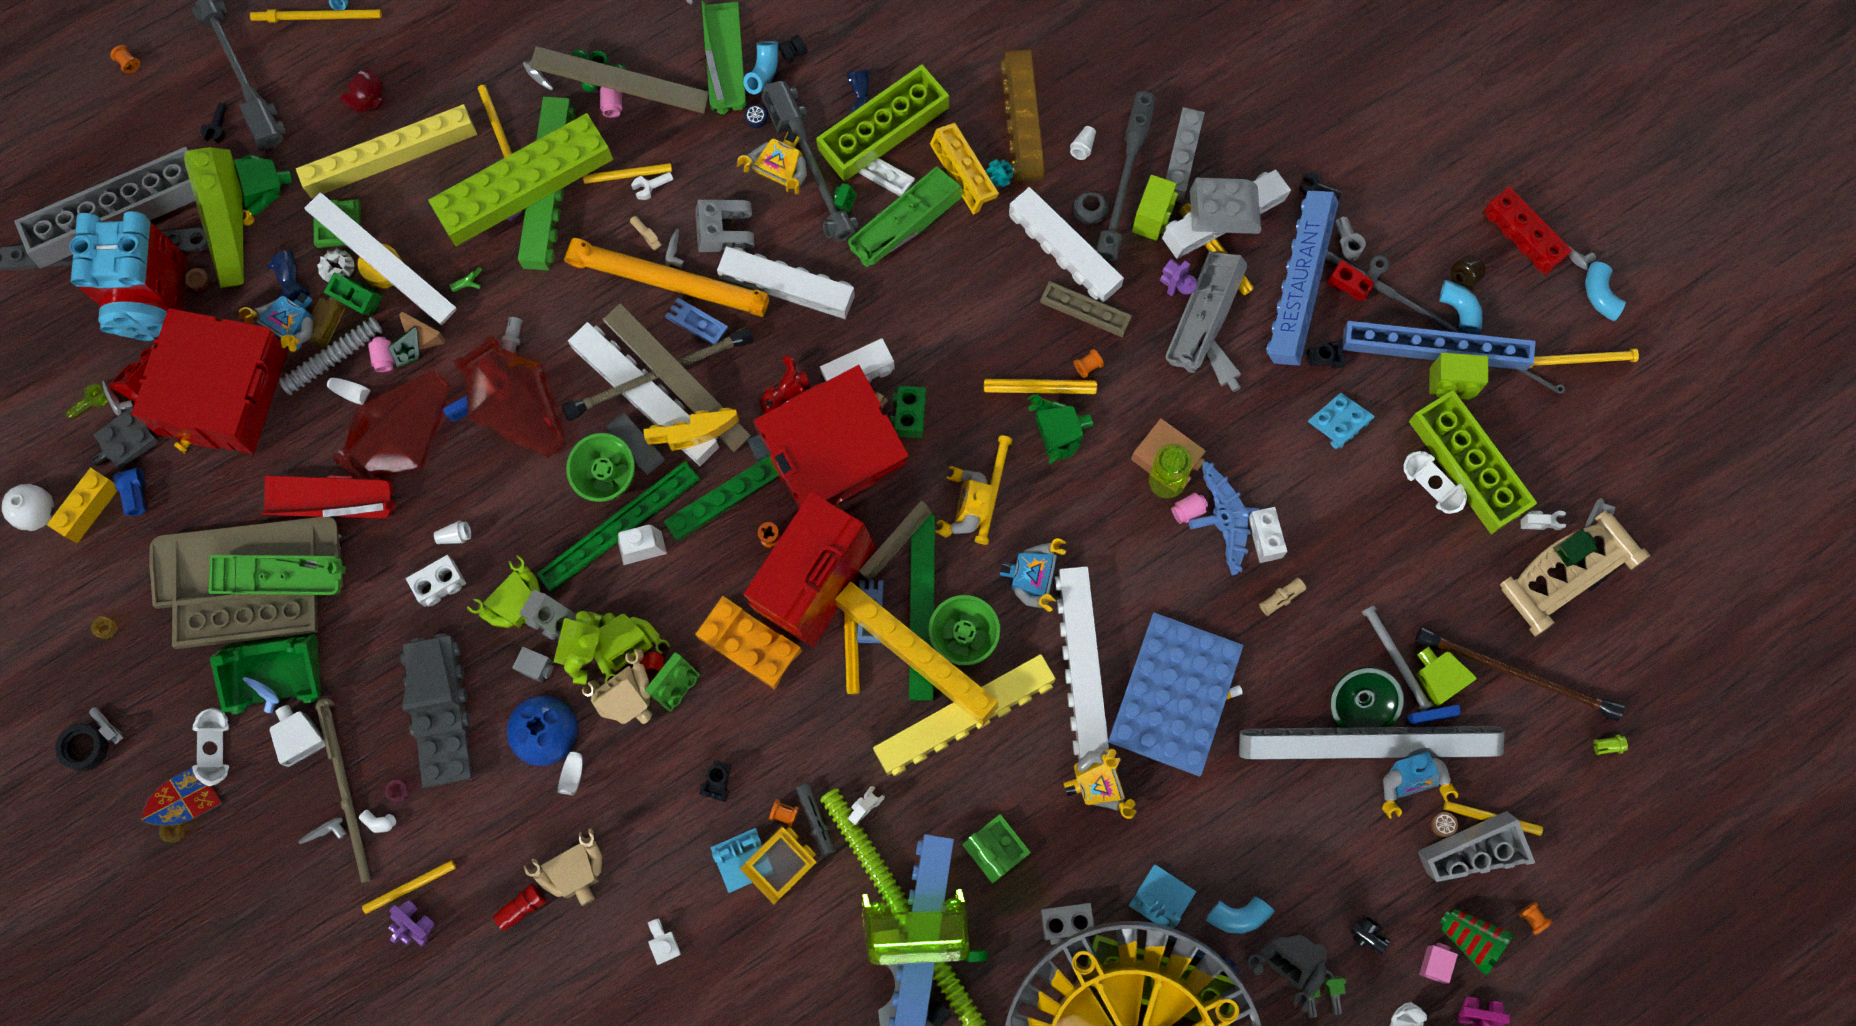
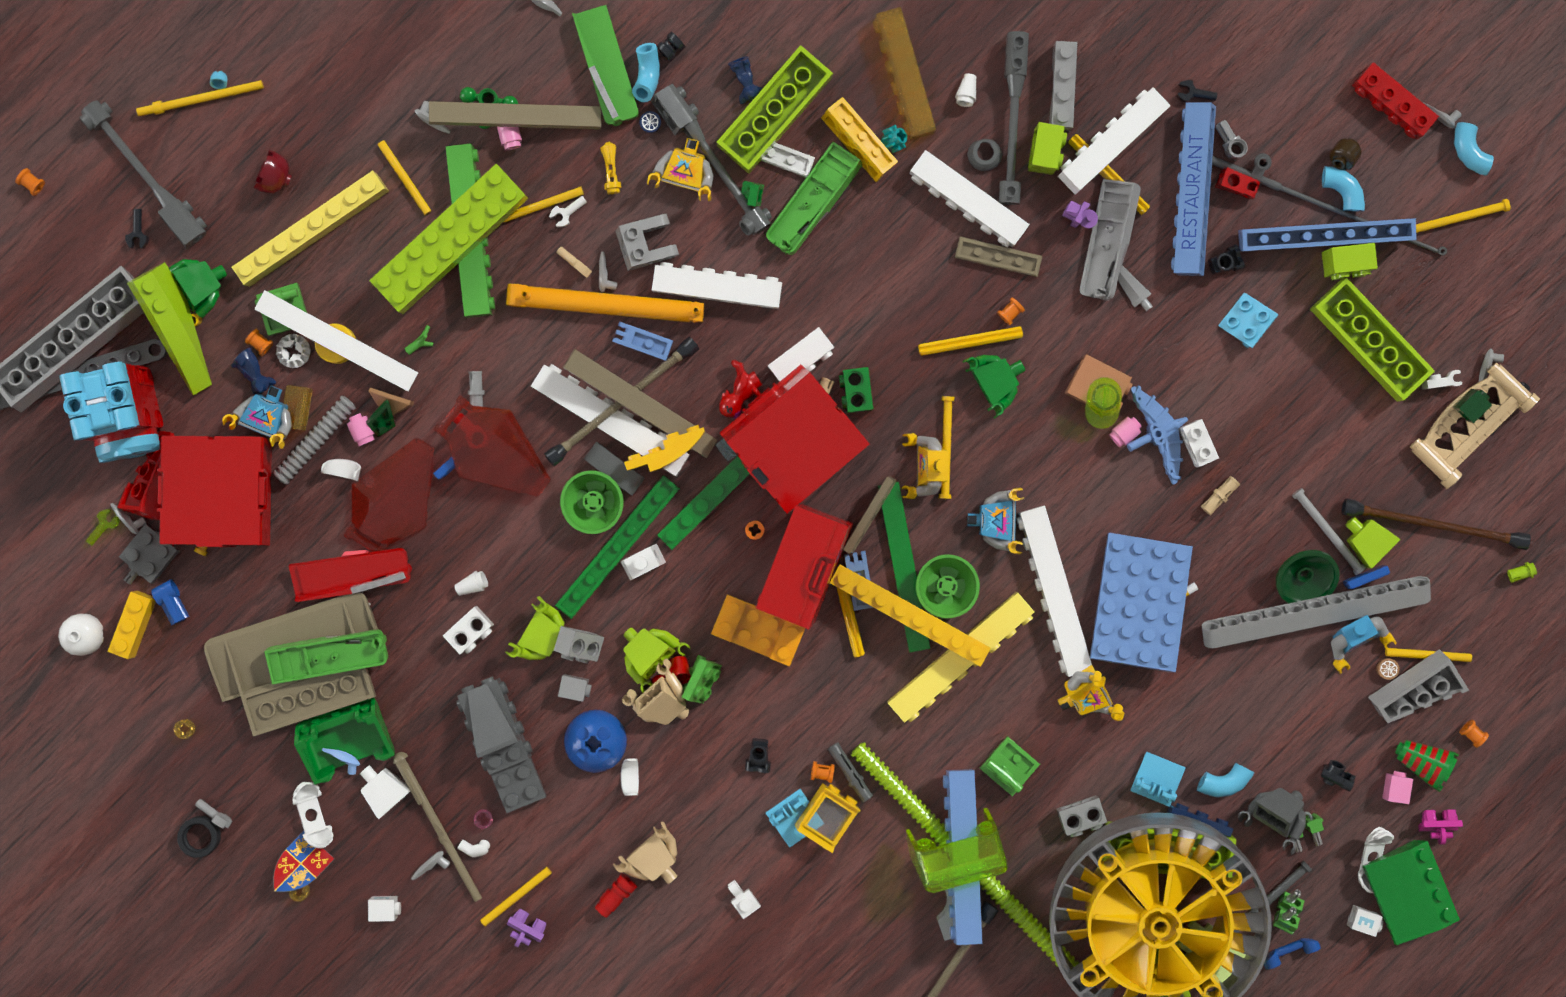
camera: 15 degrees left, 15 degrees up
medium nougat tile [185,268,210,292] -> none
green brick [324,272,383,315] -> none
lime torso [554,611,603,685] -> none
white plate [848,786,885,825] -> none
green tile [963,950,988,962] -> none
light grey brick [1190,178,1261,234] -> none
white piece [1404,451,1467,514] -> none
none -> orange bush [245,328,273,357]
none -> white brick [368,896,401,921]
none -> yellow piece [600,142,621,194]

